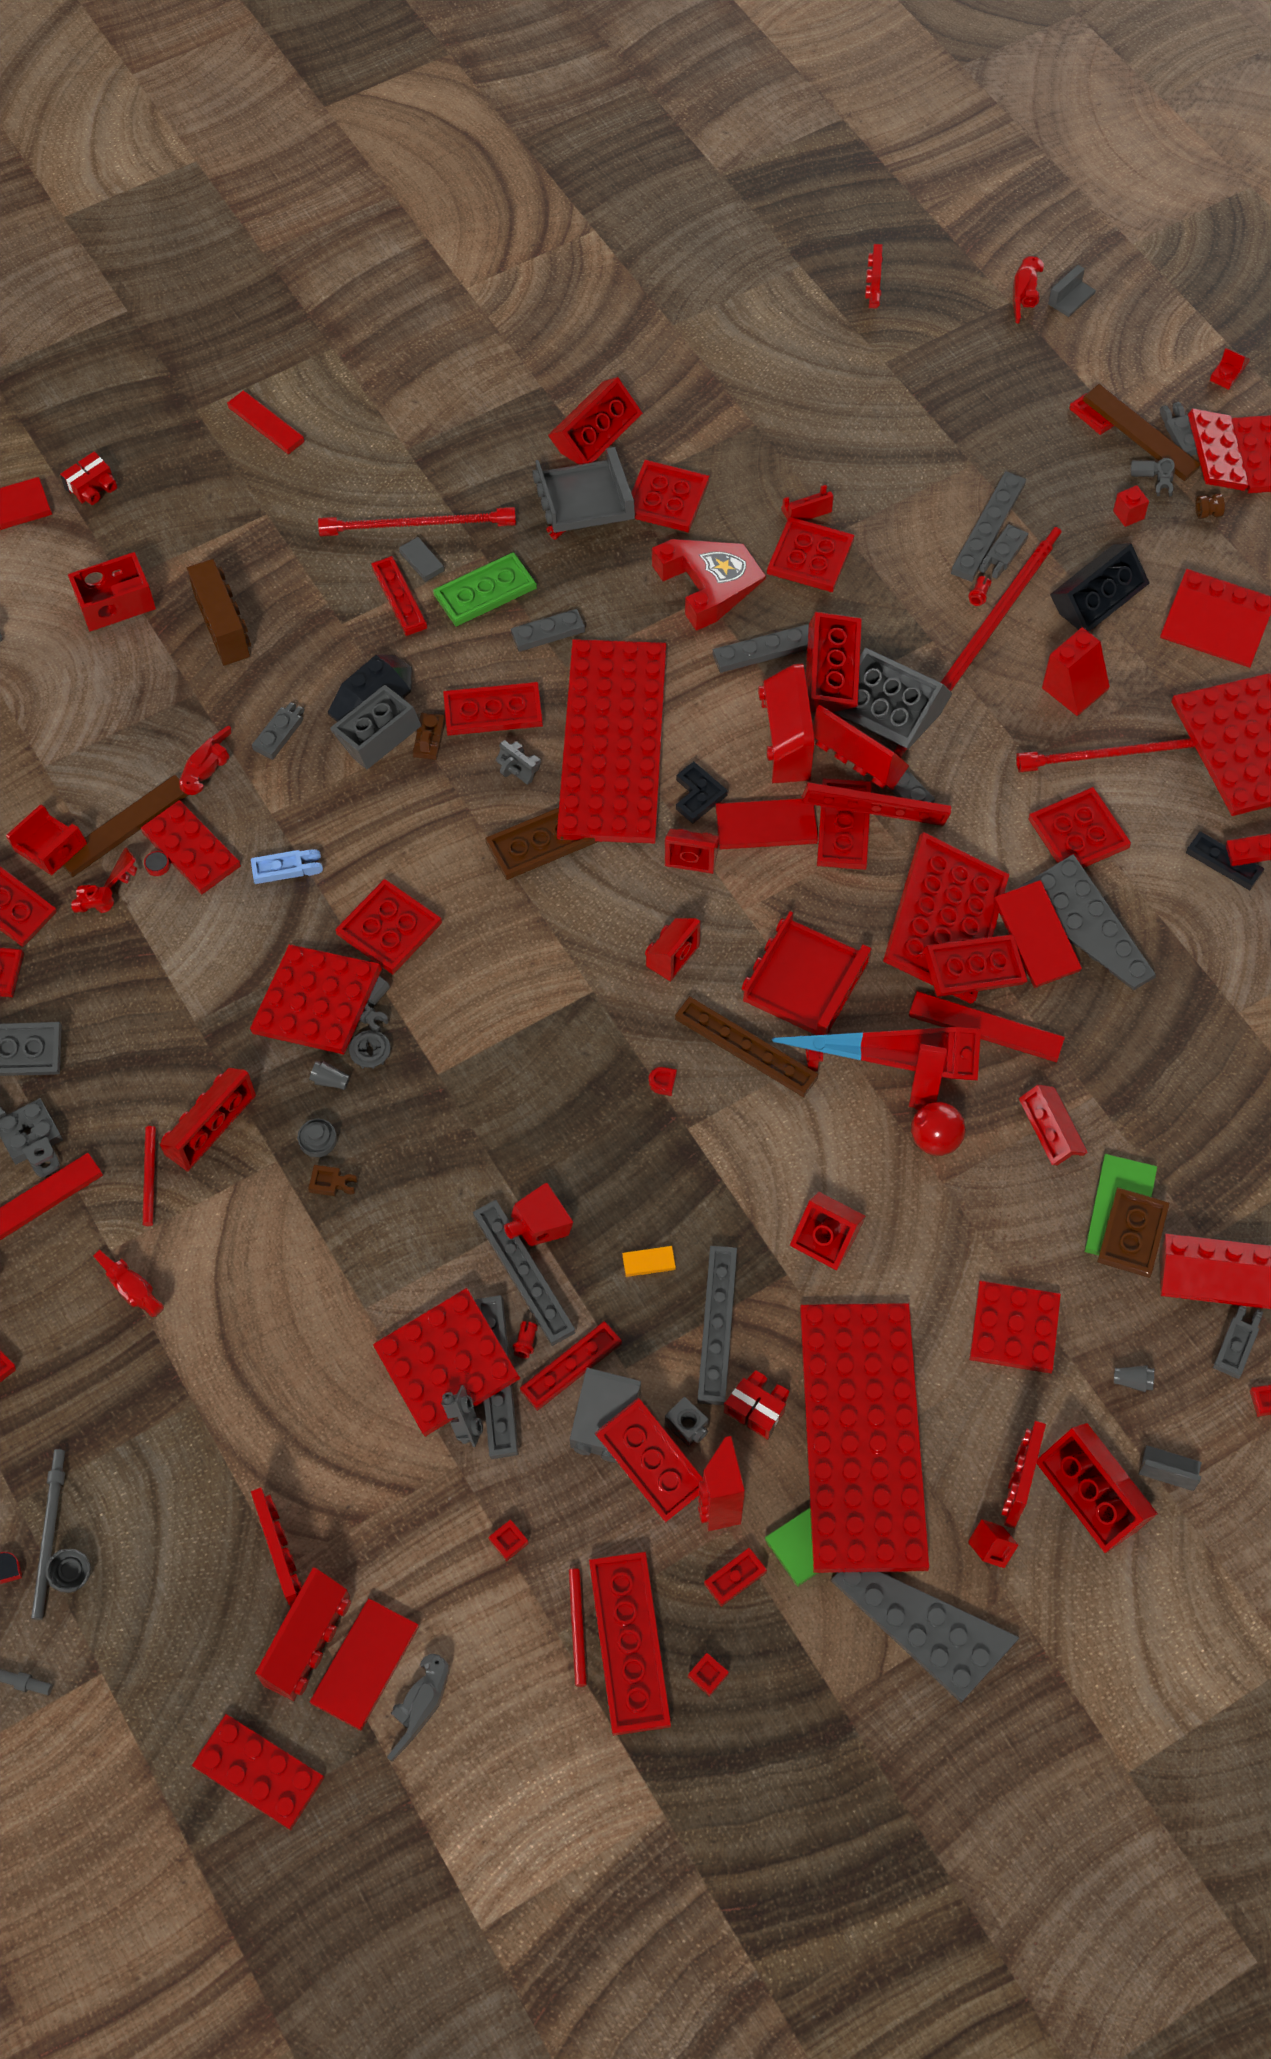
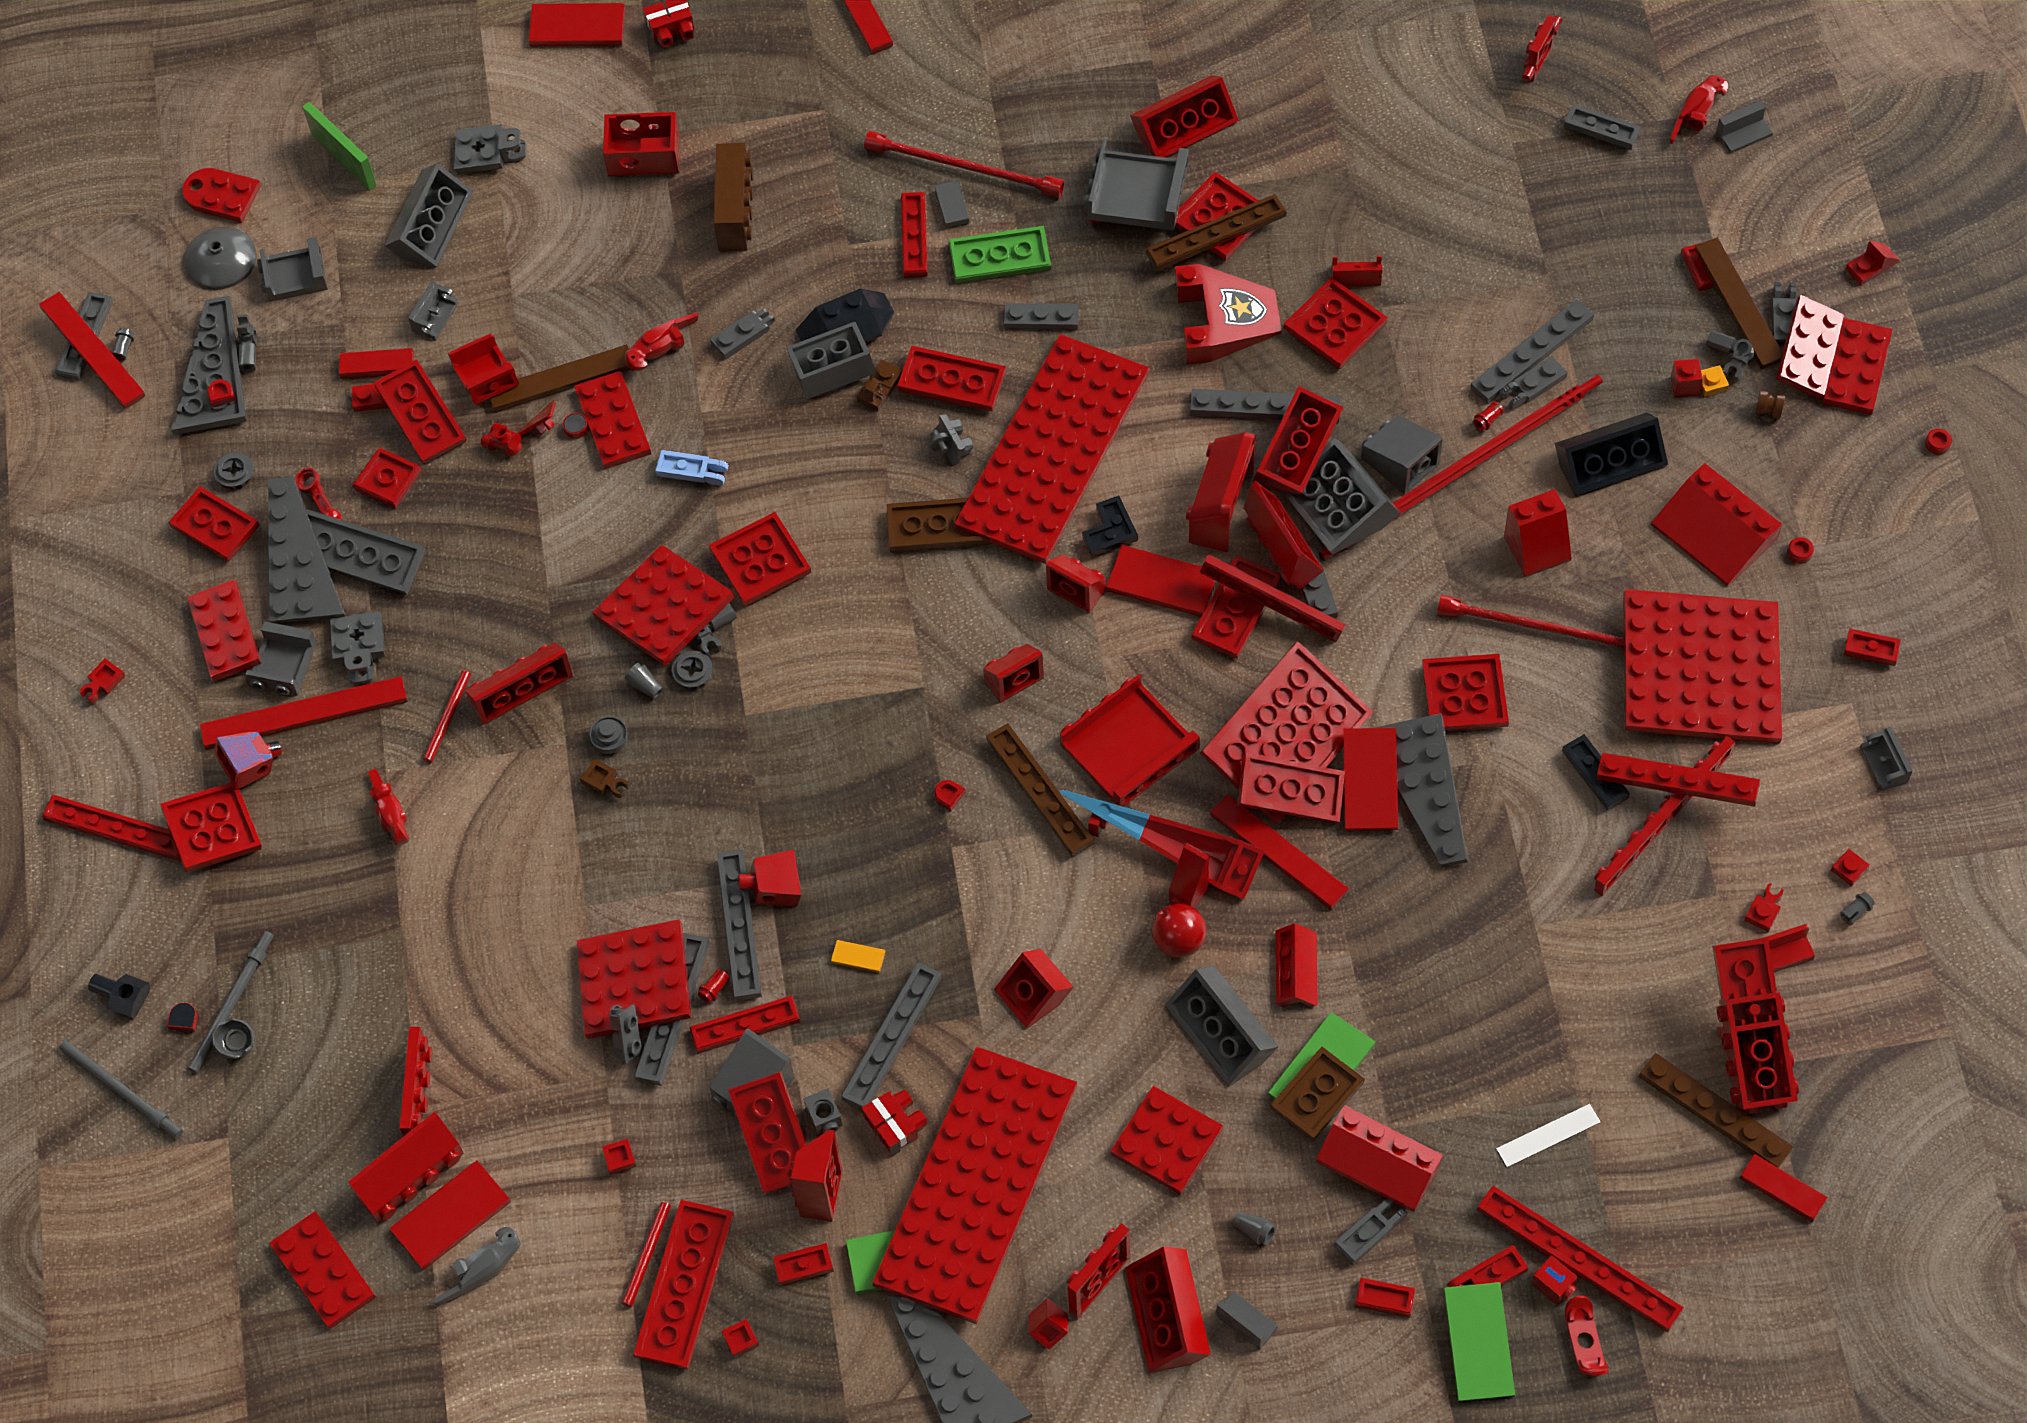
camera: 25 degrees right, 0 degrees up
none -> reddish brown tile [1146,194,1287,271]
none -> dark grey slope [1165,966,1278,1086]
none -> dark grey slope [1361,415,1443,495]
none -> dark grey plate [1564,104,1641,150]
none -> light orange plate [1701,365,1729,397]

